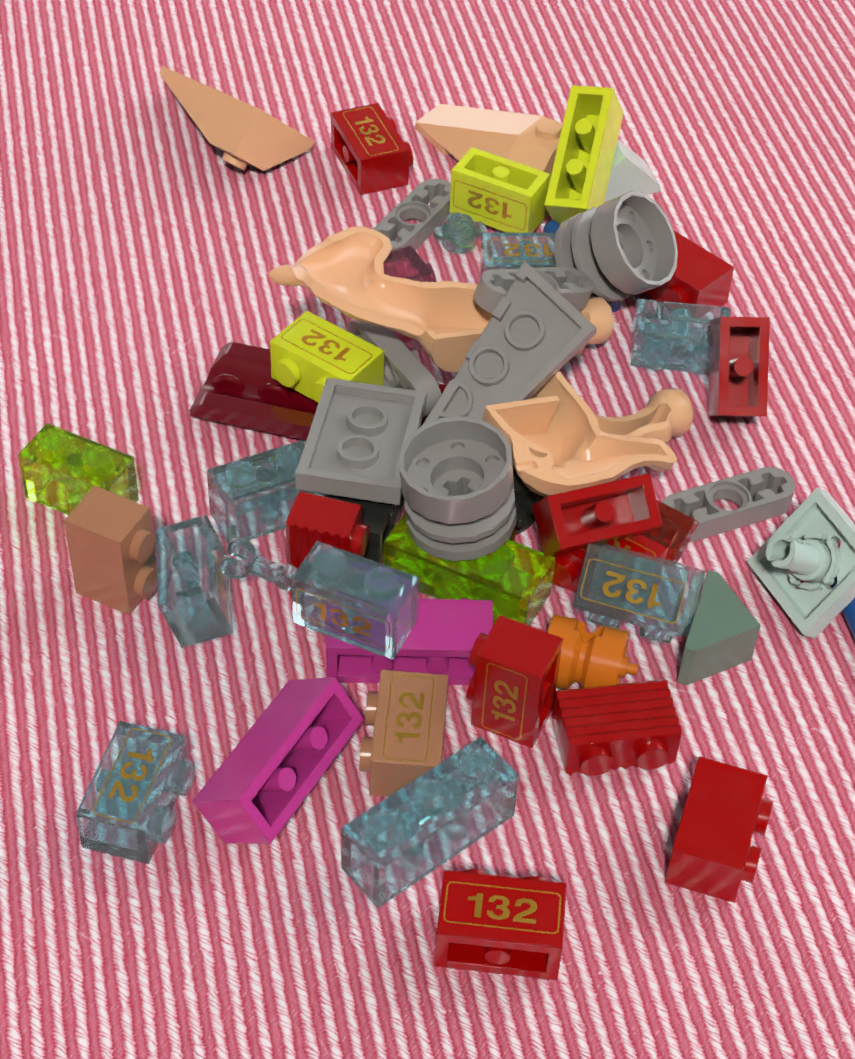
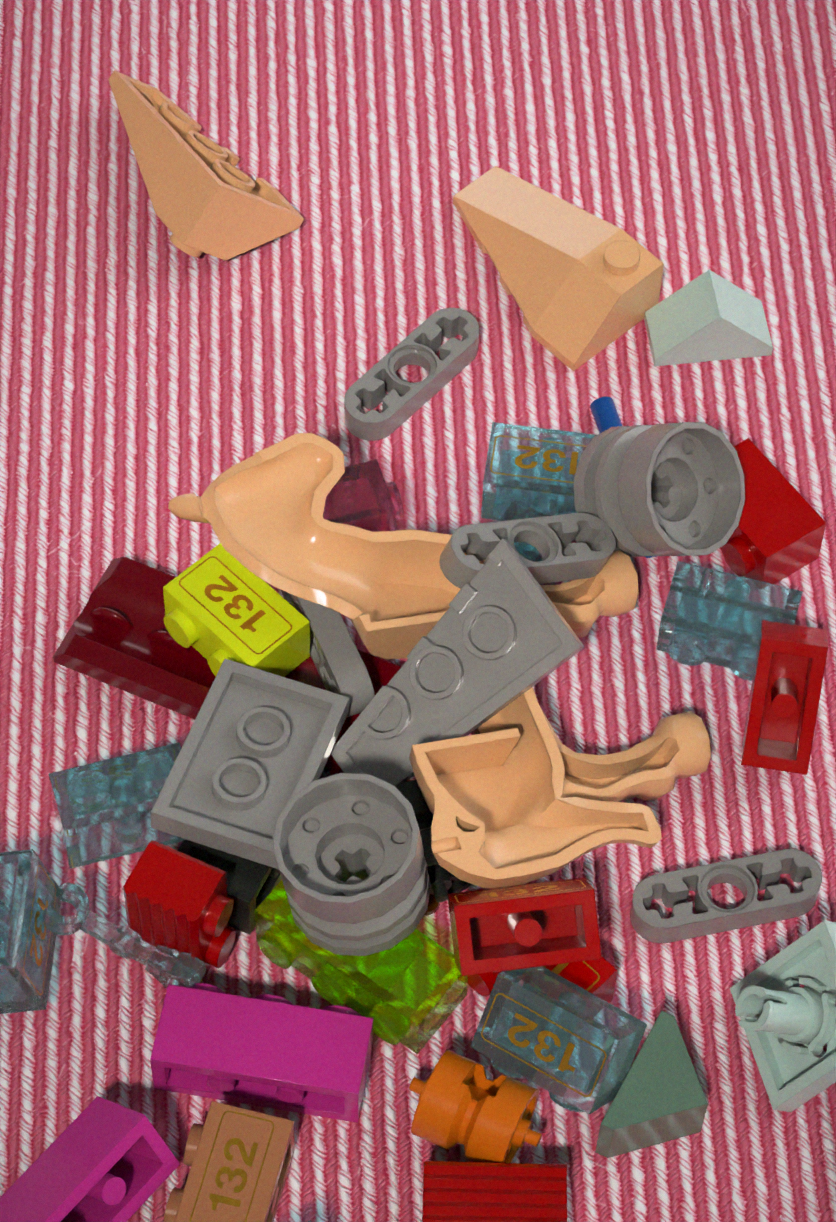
camera: 10 degrees right, 10 degrees up
clear light blue brick [292,541,419,660] -> none
red brick [331,103,413,195] -> none
clear light blue plate [434,213,486,254] -> none
neon yellow brick [449,147,550,239] -> none
red brick [466,615,563,749] -> none
neon yellow brick [545,85,624,225] -> none
clear red tile [642,500,699,568] -> none

